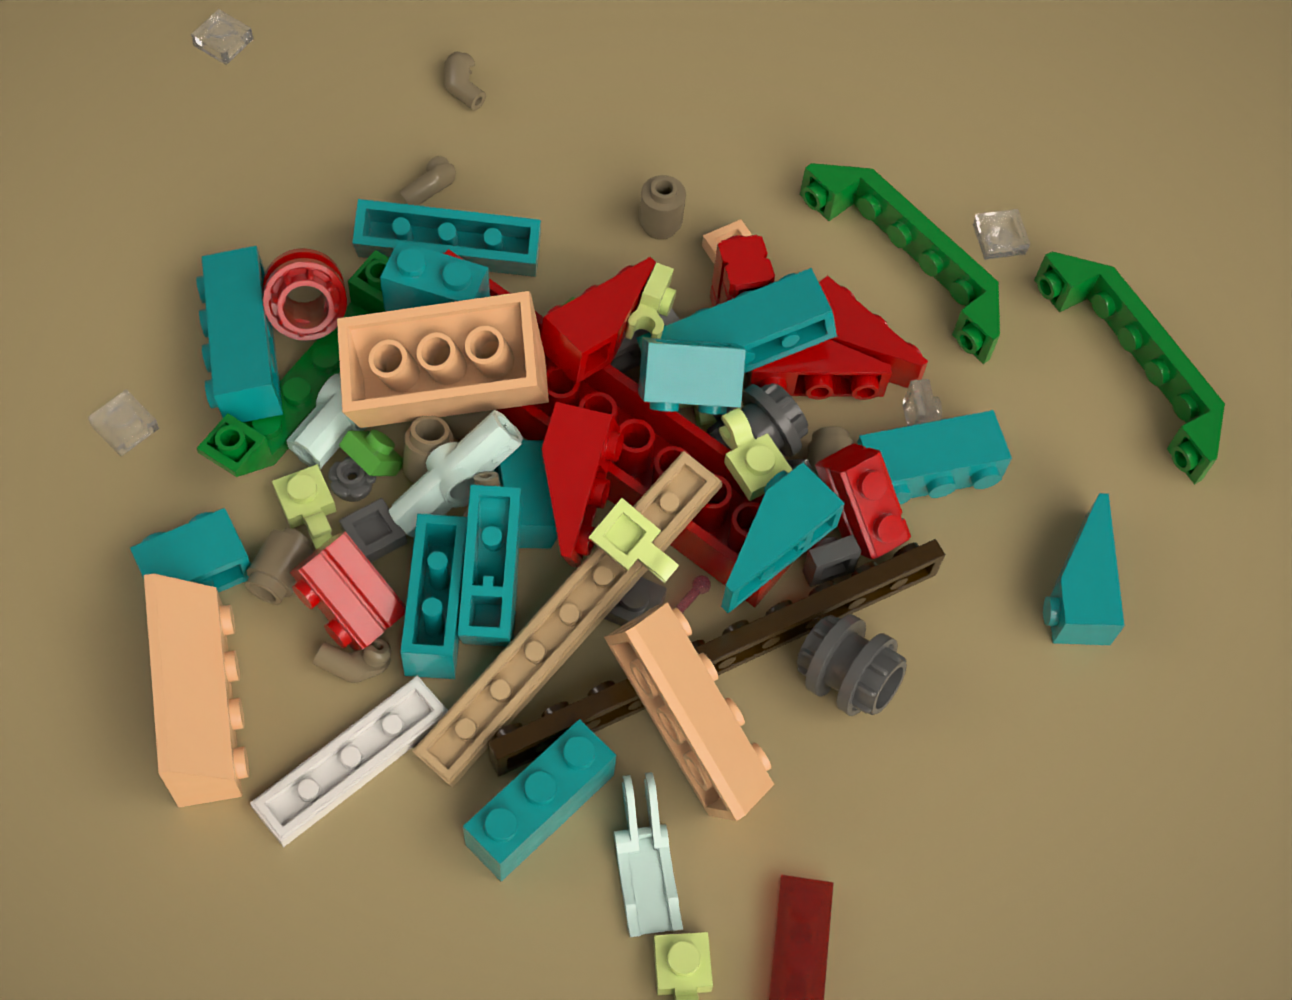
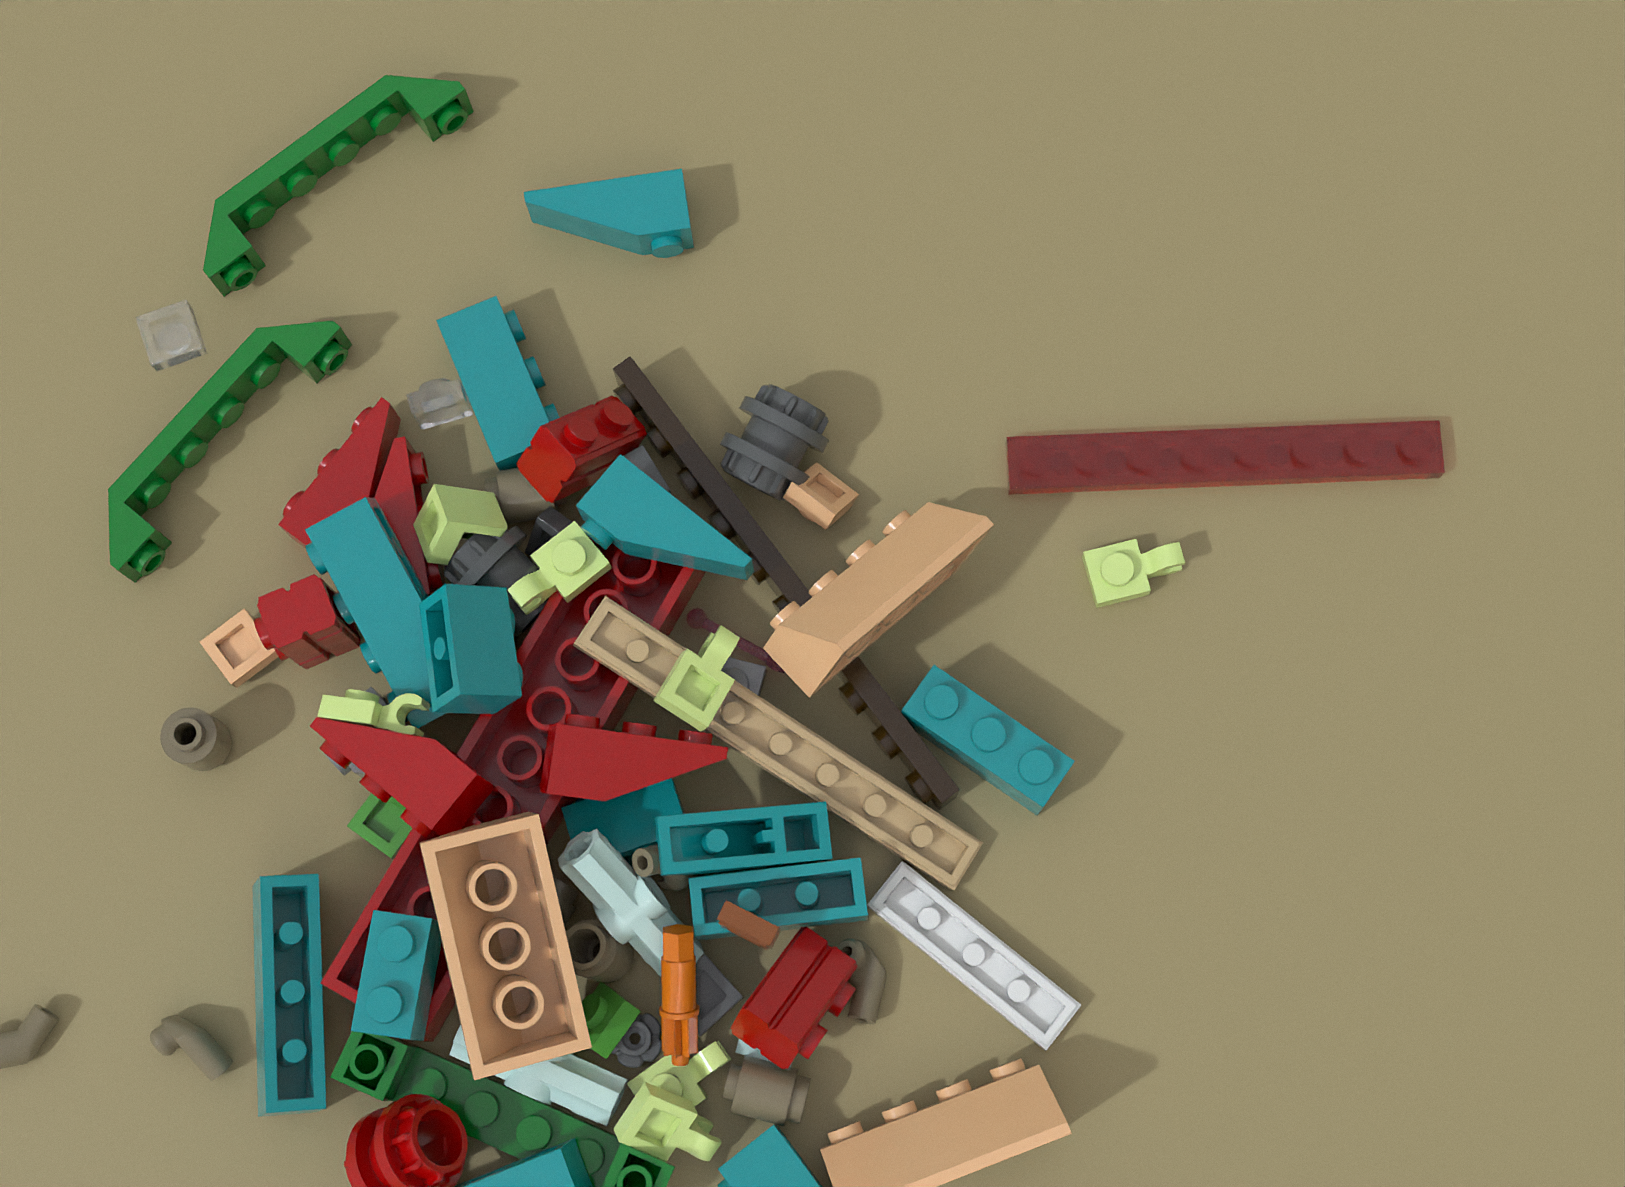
camera: 90 degrees left, 15 degrees up
light aqua arm [614,772,683,937] -> none
none -> yellowish green panel [413,484,508,565]
none -> yellowish green plate [613,1082,722,1161]
none -> orange piece [659,924,700,1066]
none -> dark orange tile [717,900,781,951]
none -> light nougat plate [783,462,859,530]

